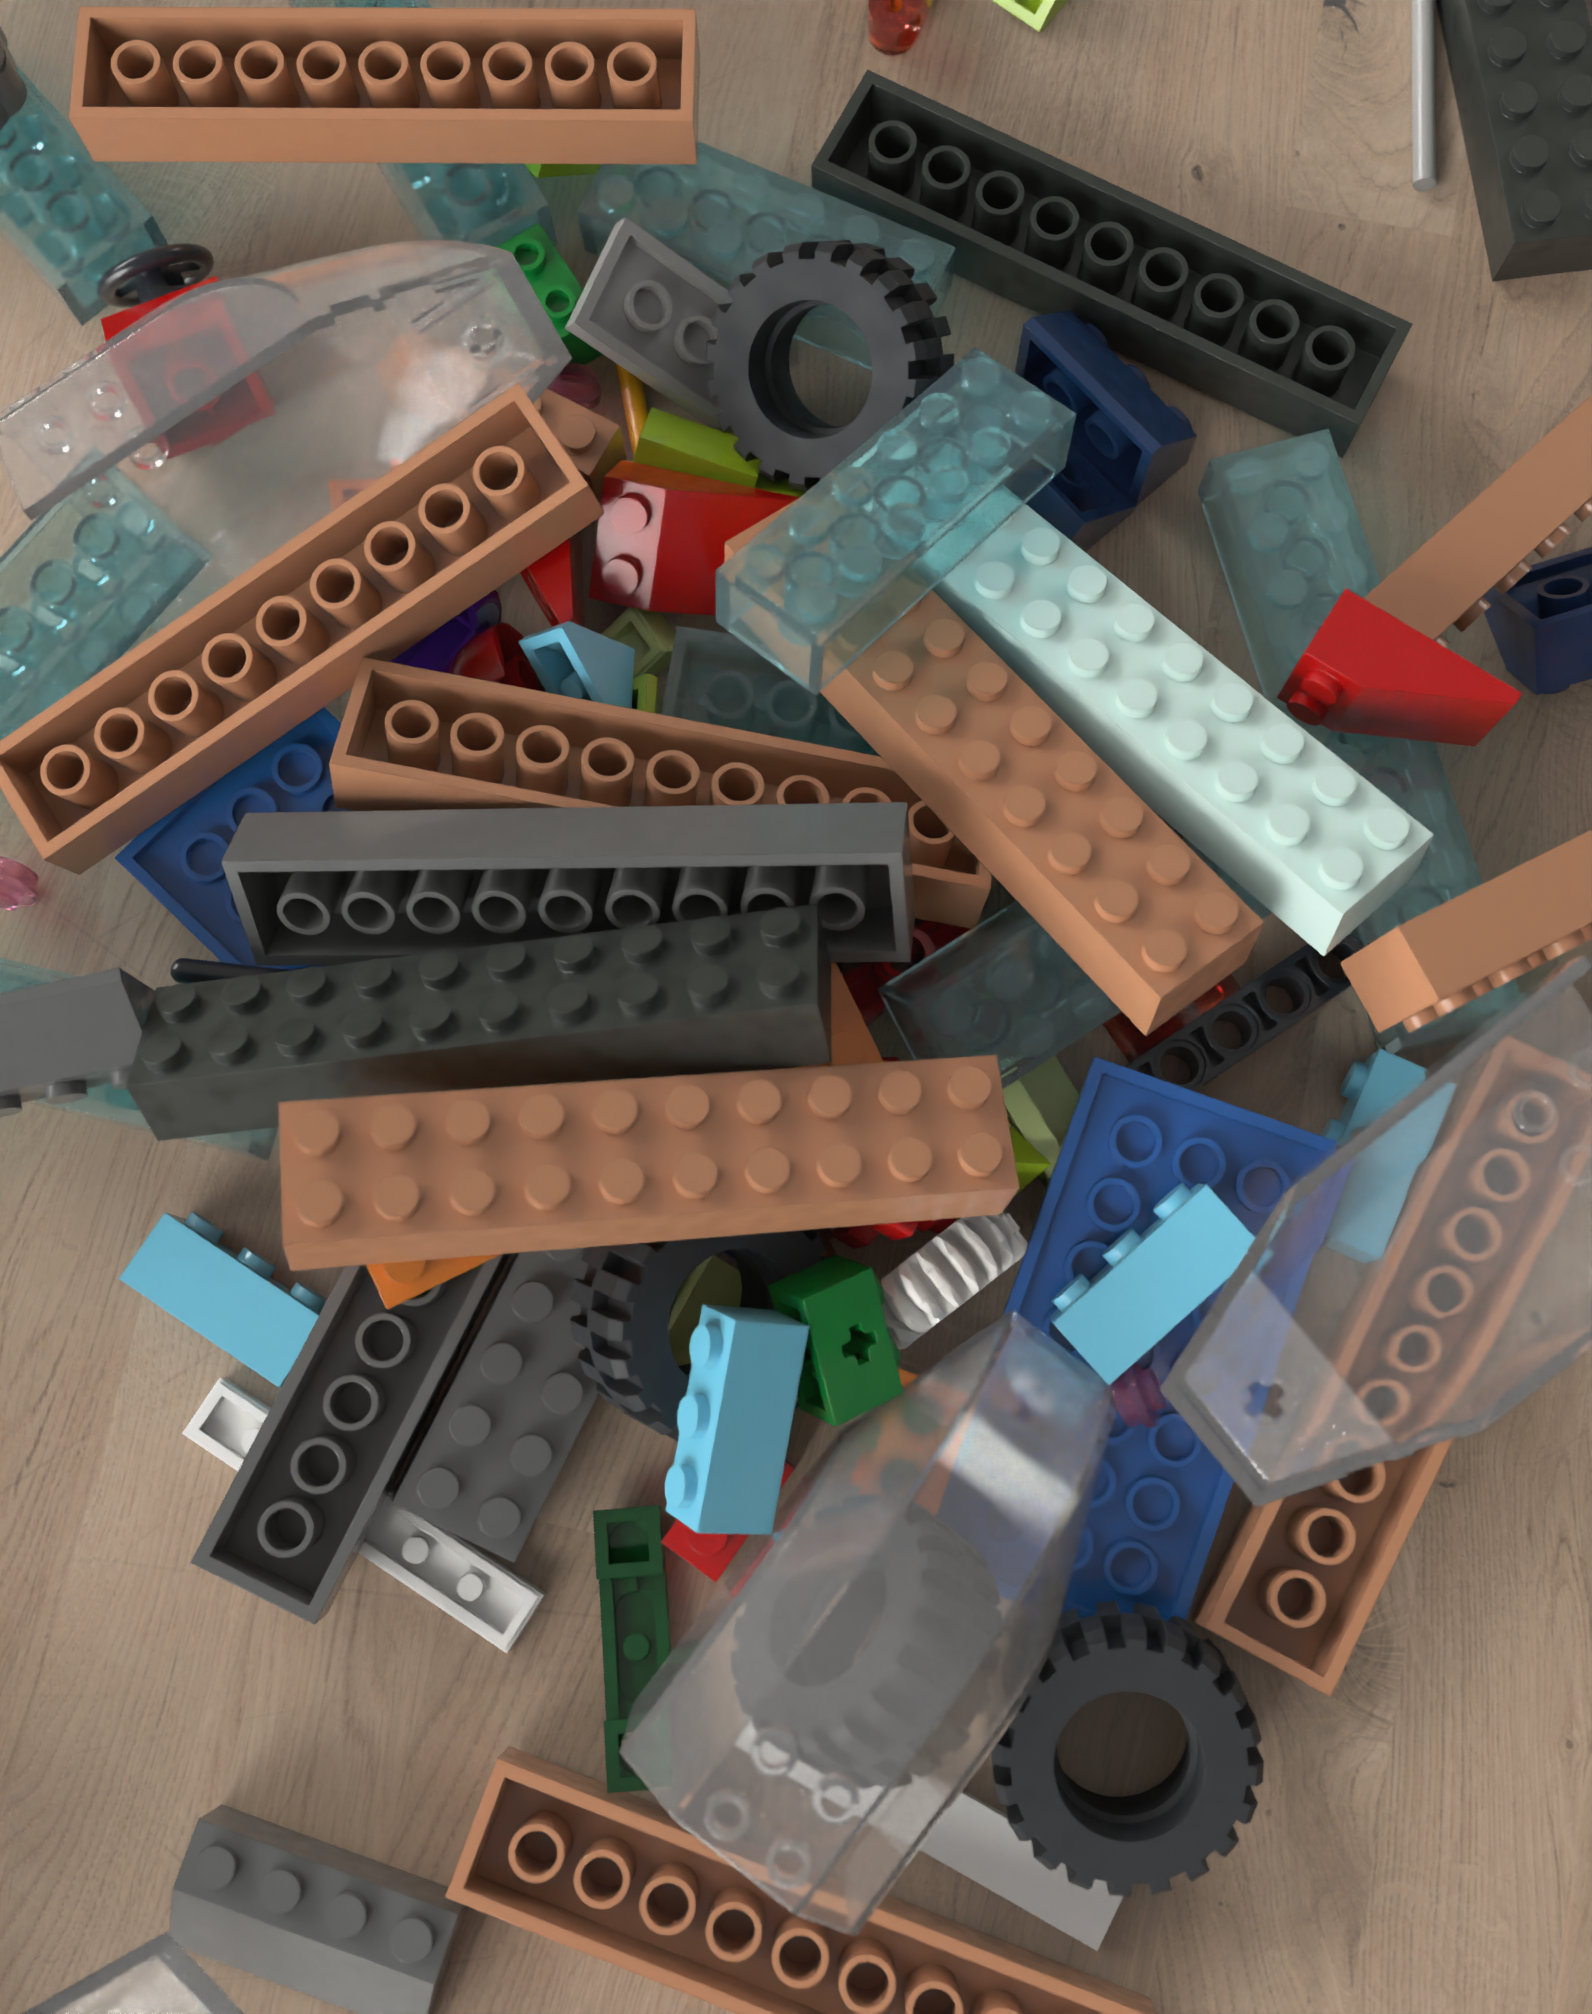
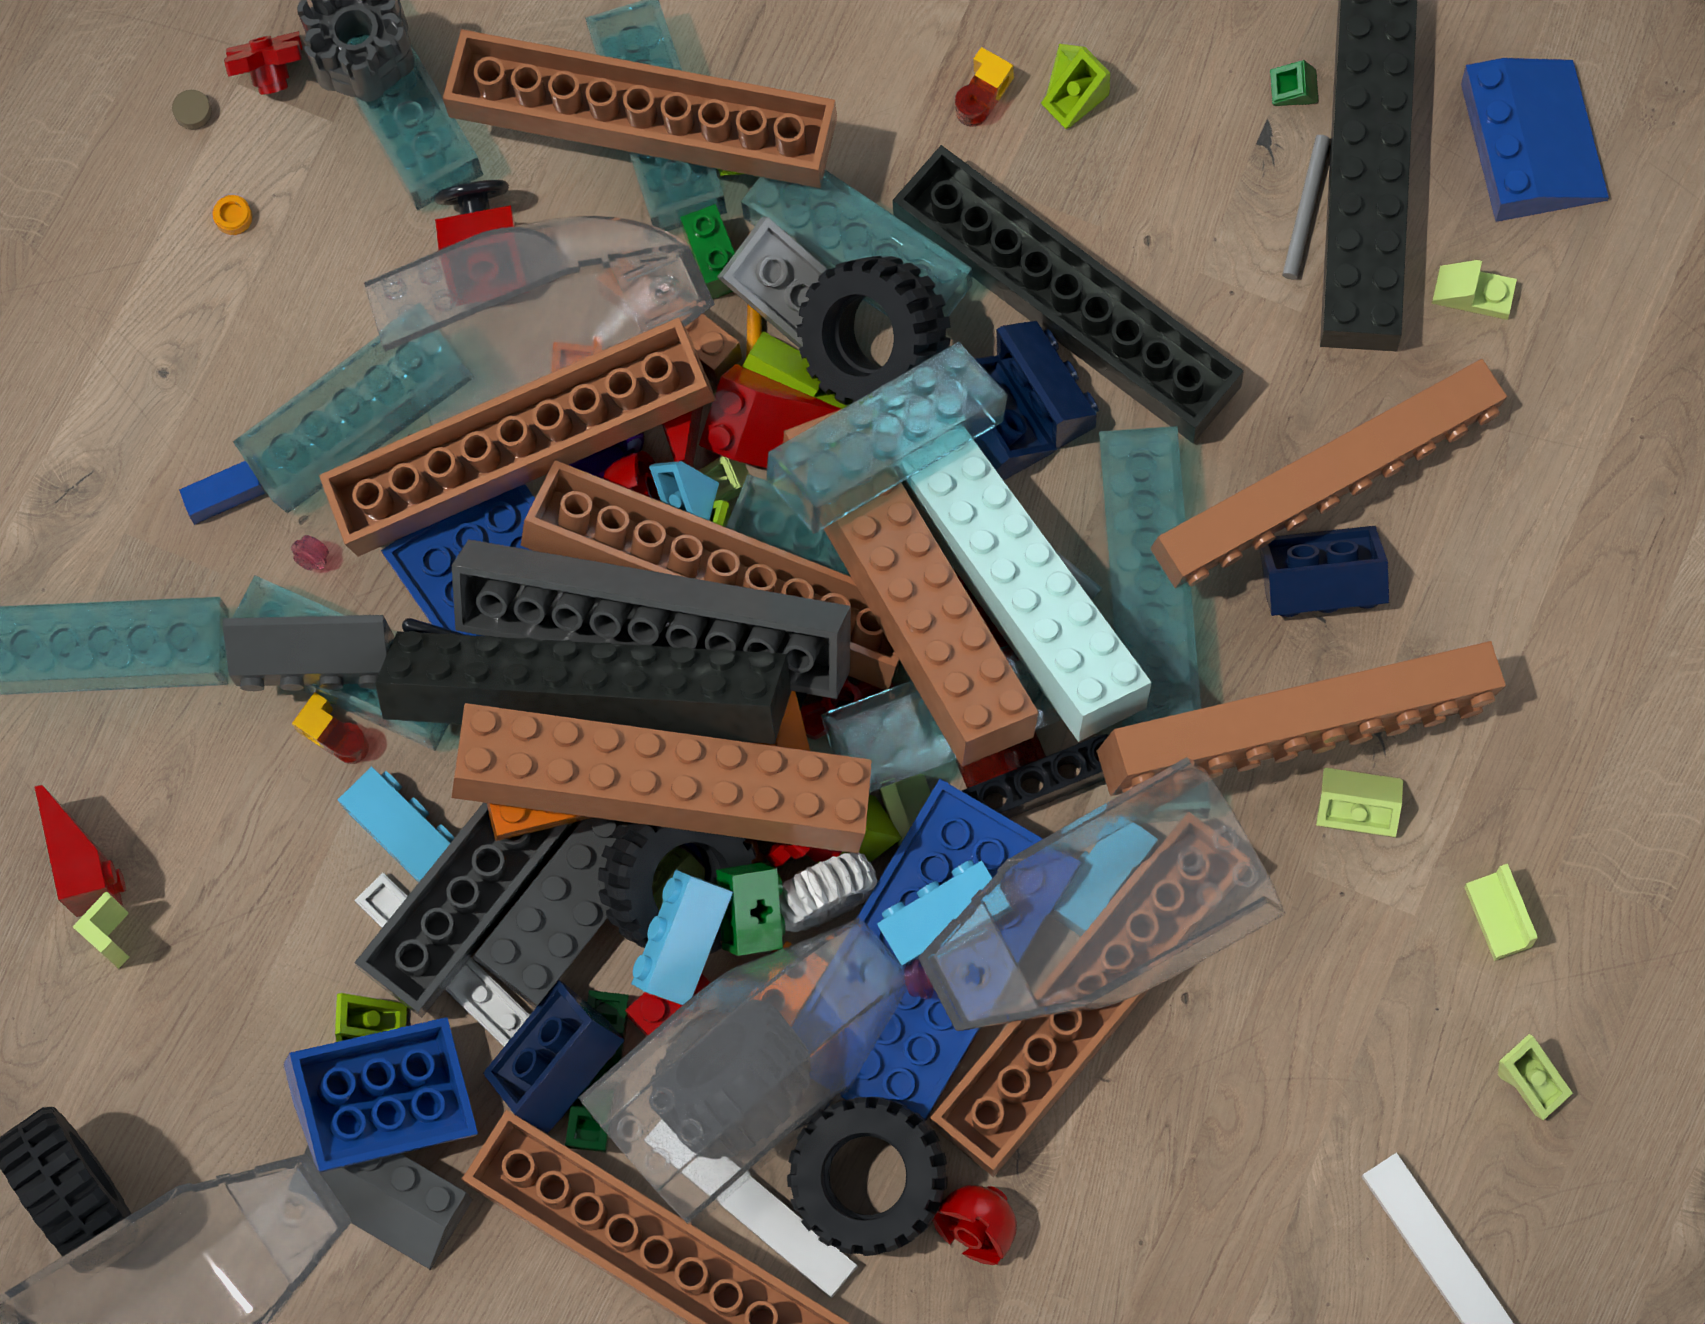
camera: 15 degrees right, 5 degrees down
clear pink plate [542,363,602,409] -> none
red slope [1276,588,1522,747] -> none
none -> blue slope [283,1017,478,1173]
none -> leg [292,692,369,764]
none -> lime slope [335,993,407,1042]
none -> dark blue slope [483,980,624,1134]
none -> red cylinder [932,1185,1017,1265]

